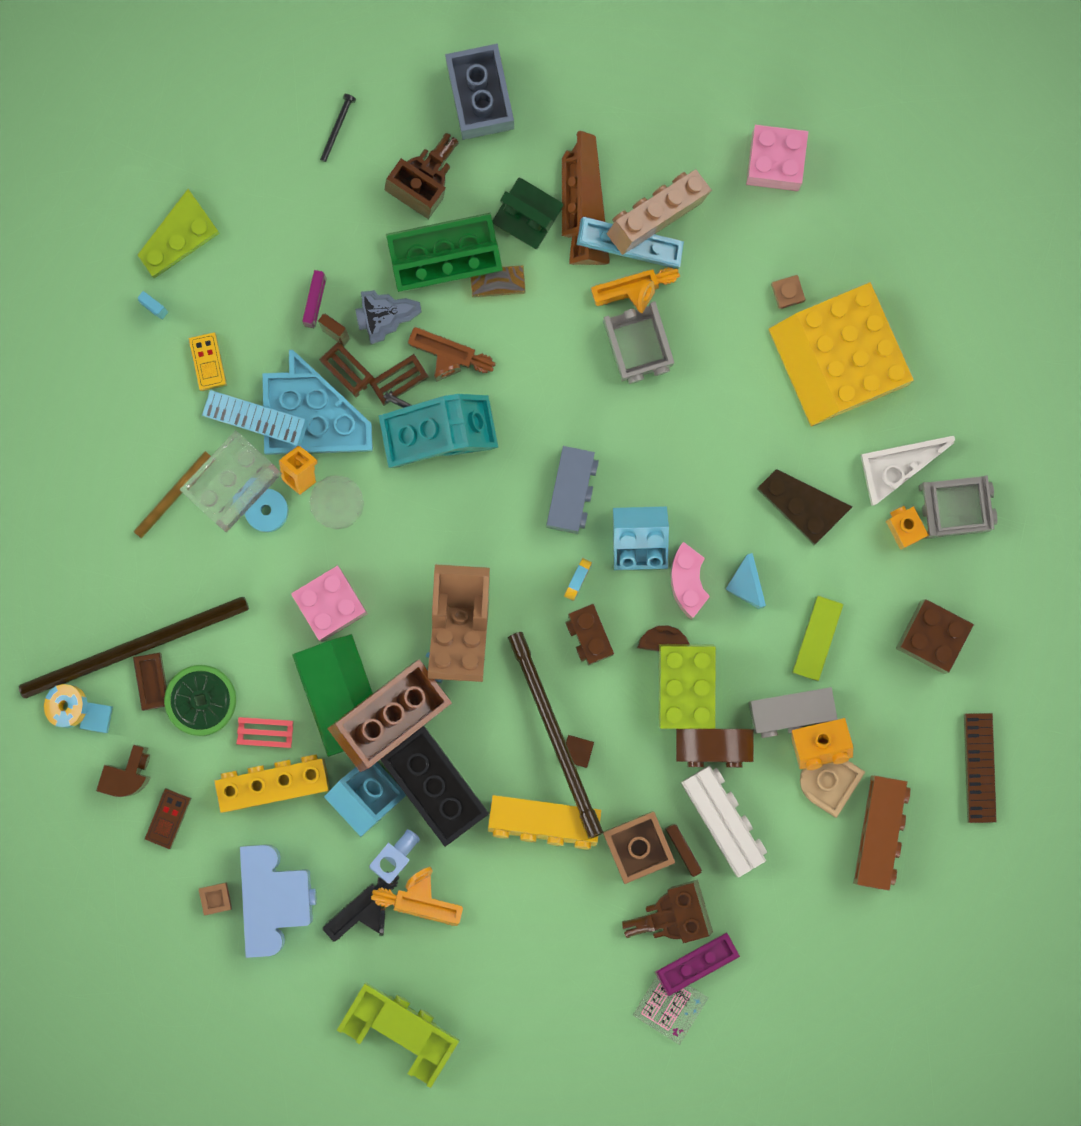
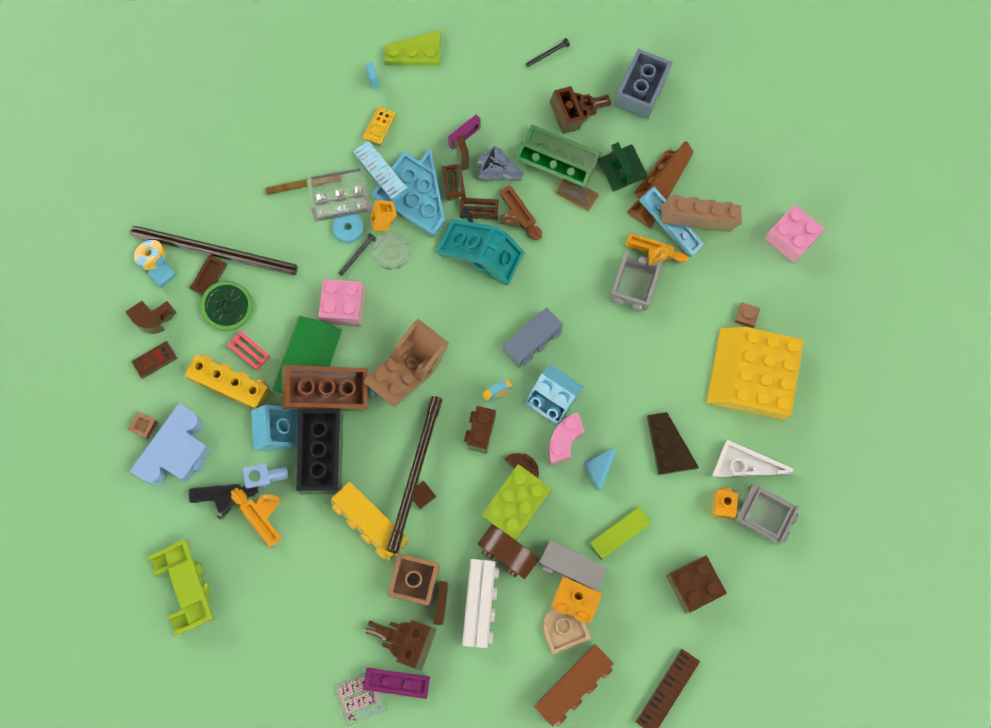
camera: 35 degrees right, 10 degrees down
none -> black piece [338,233,376,276]

